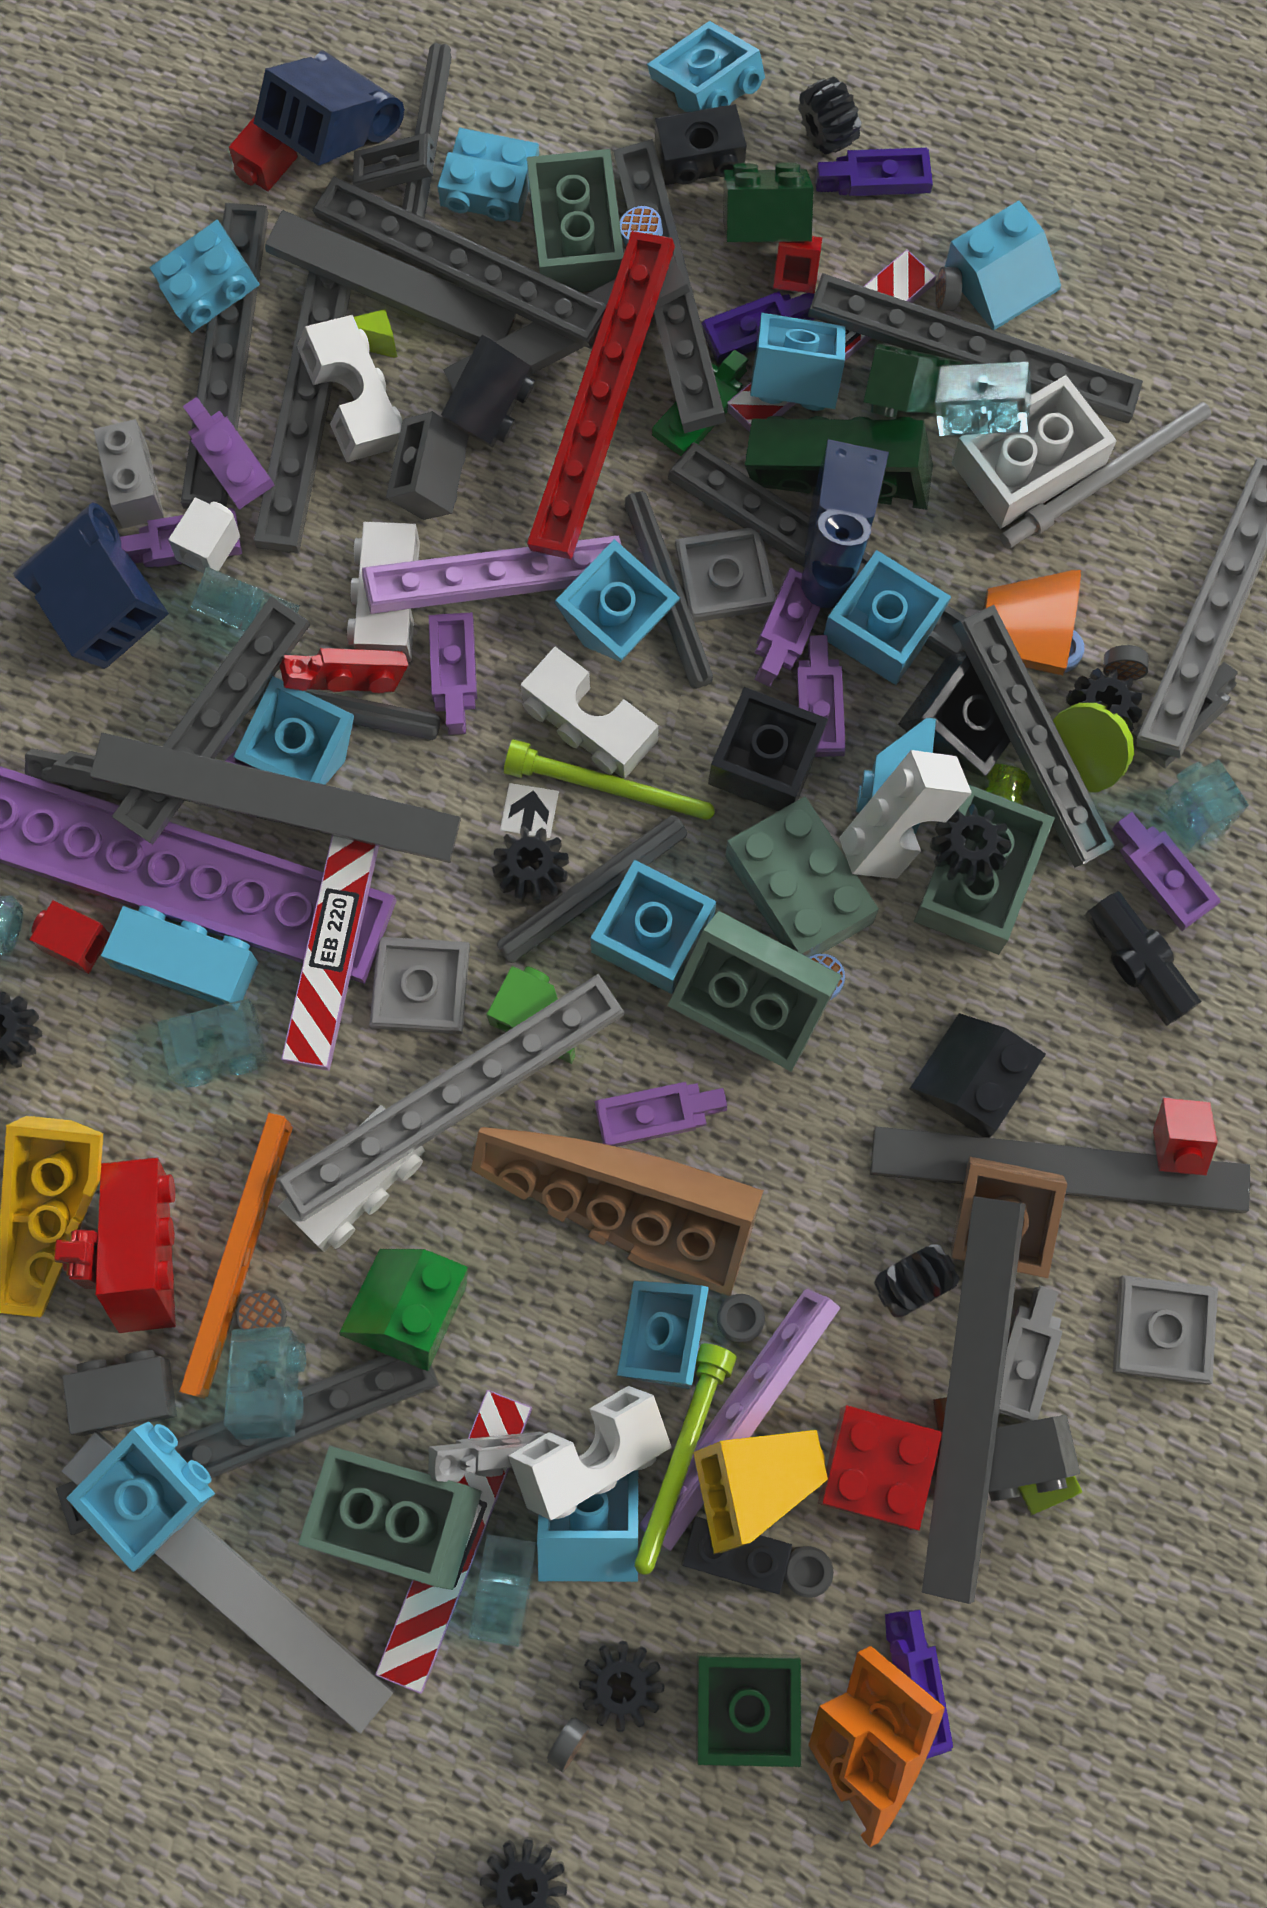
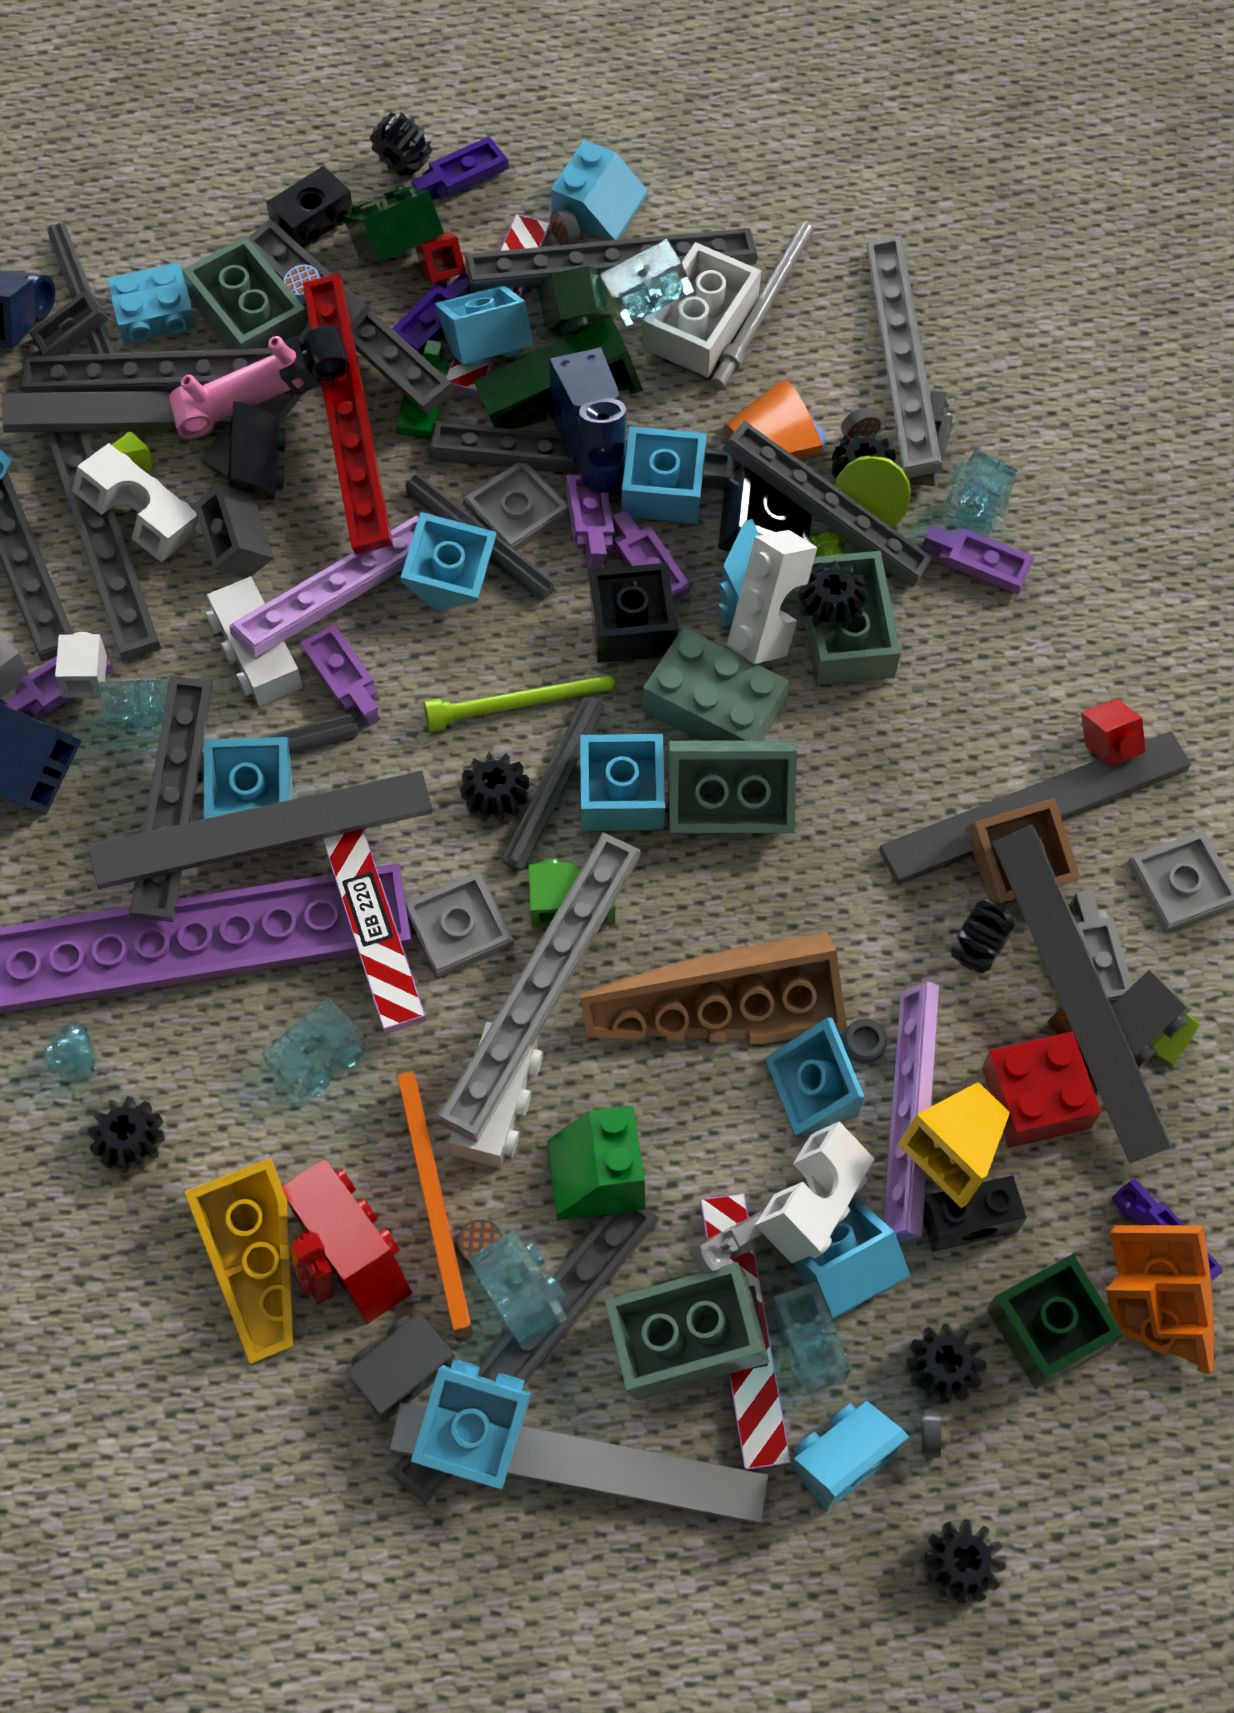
camera: 30 degrees left, 10 degrees down
dark grey hinge [25,748,132,800] -> none
red brick [29,900,110,974] -> none
medium azure brick [101,905,259,1012] -> none
medium lavender hinge [183,397,275,510] -> none
red hinge [279,648,408,693] -> none
white sticker [500,783,559,839] -> none
white arch [521,646,659,779] -> none
medium lavender hinge [594,1082,727,1147] -> none
lime piece [635,1343,737,1575] -> none
medium azure plate [647,21,765,113] -> none
dark grey tile [784,1546,834,1598] -> none
black slope [909,1013,1046,1138] -> none
black piece [1084,891,1202,1026] -> none
none -> bright pink piece [169,325,350,439]
none -> medium azure slope [791,1401,909,1512]

